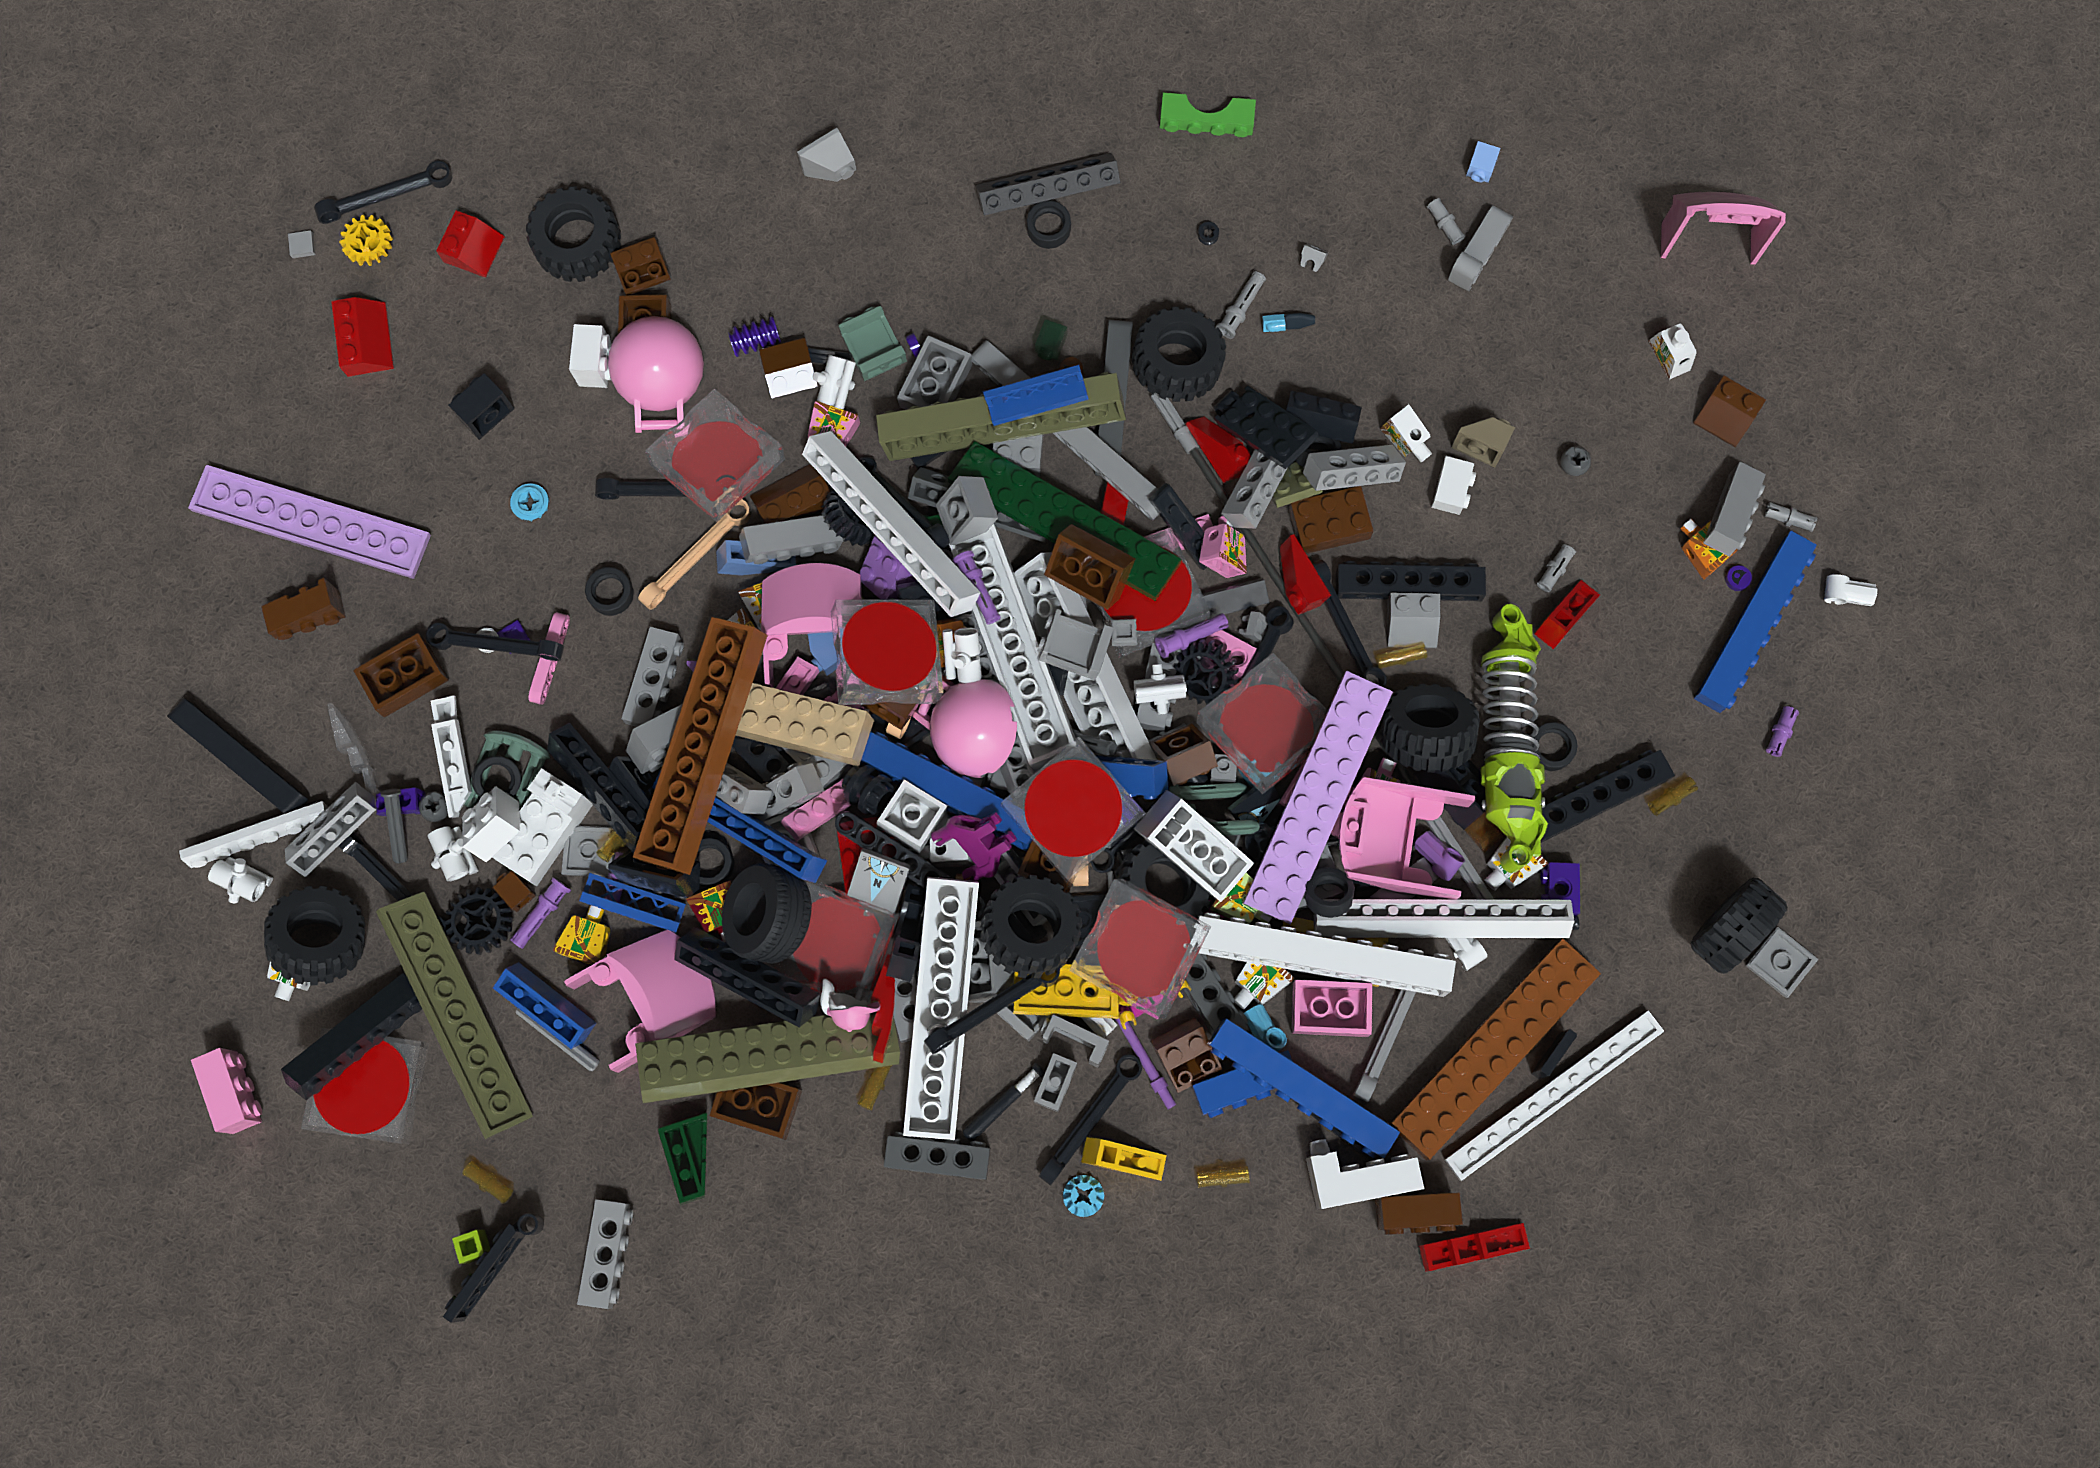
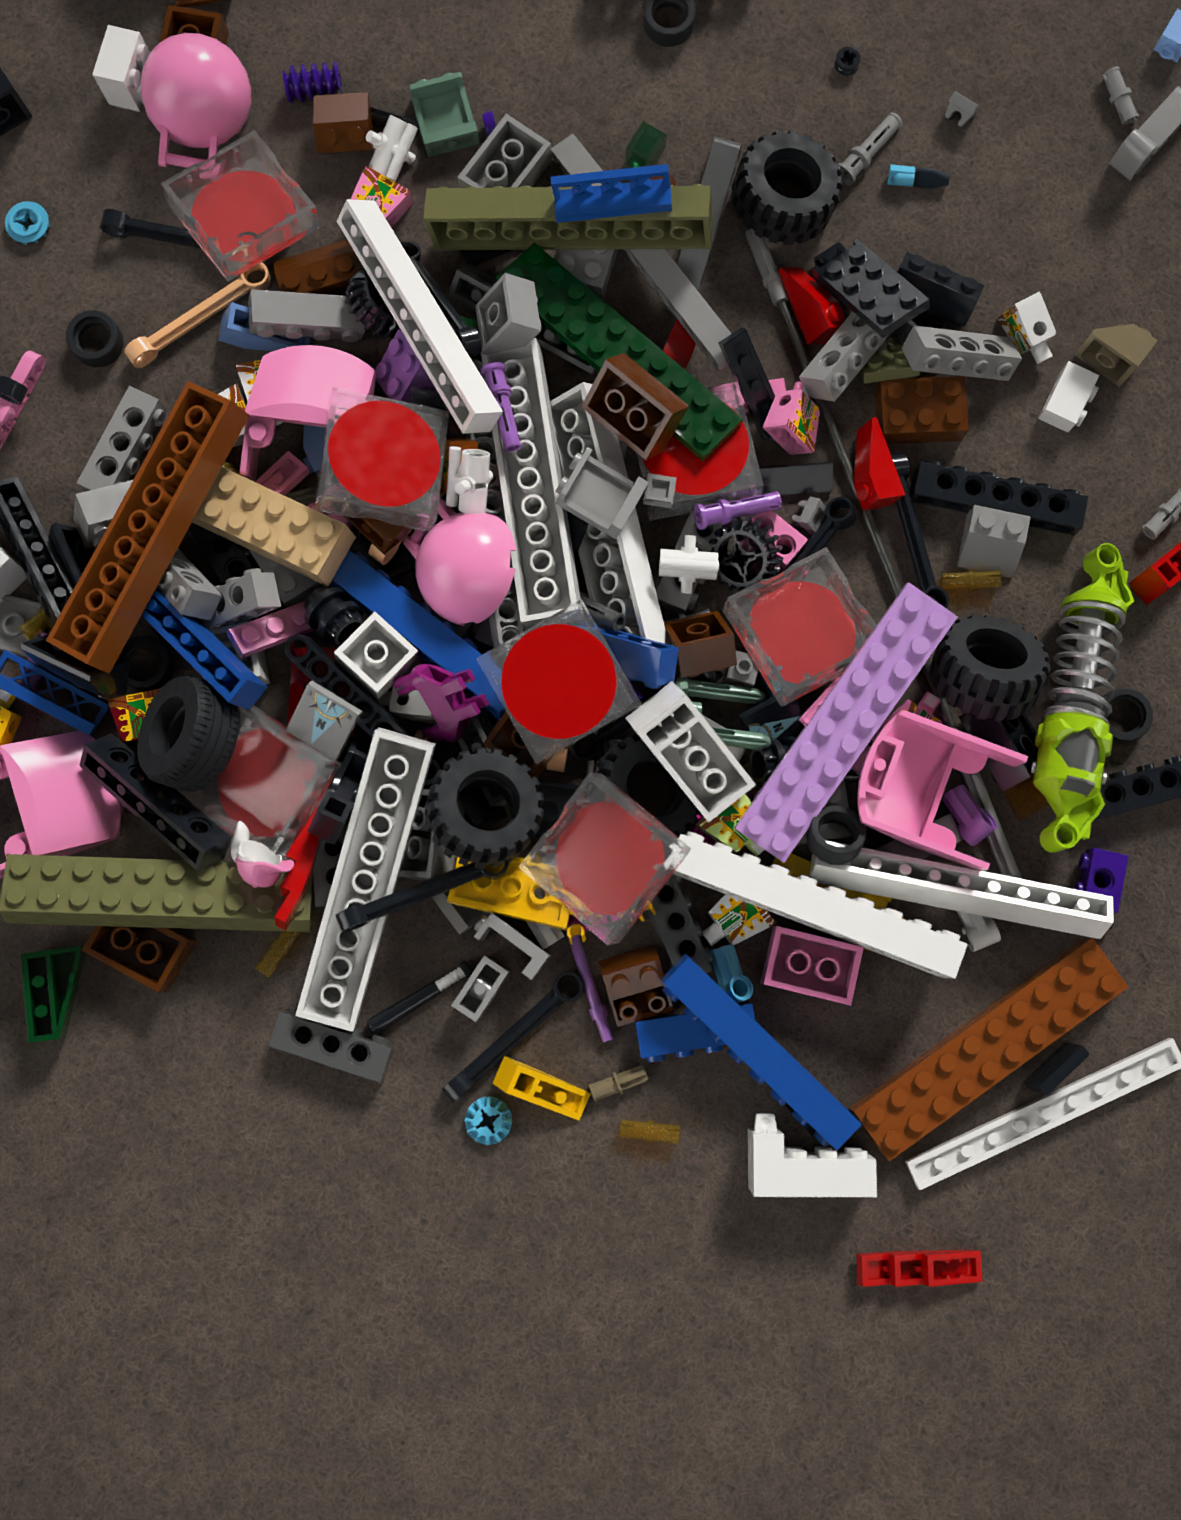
camera: 10 degrees right, 5 degrees up
light grey piece [1353,990,1416,1102] -> none
reddish brown brick [1375,1193,1463,1235] -> none
white torso [1485,837,1548,890] -> none
none -> dark tan axle [589,1065,648,1102]

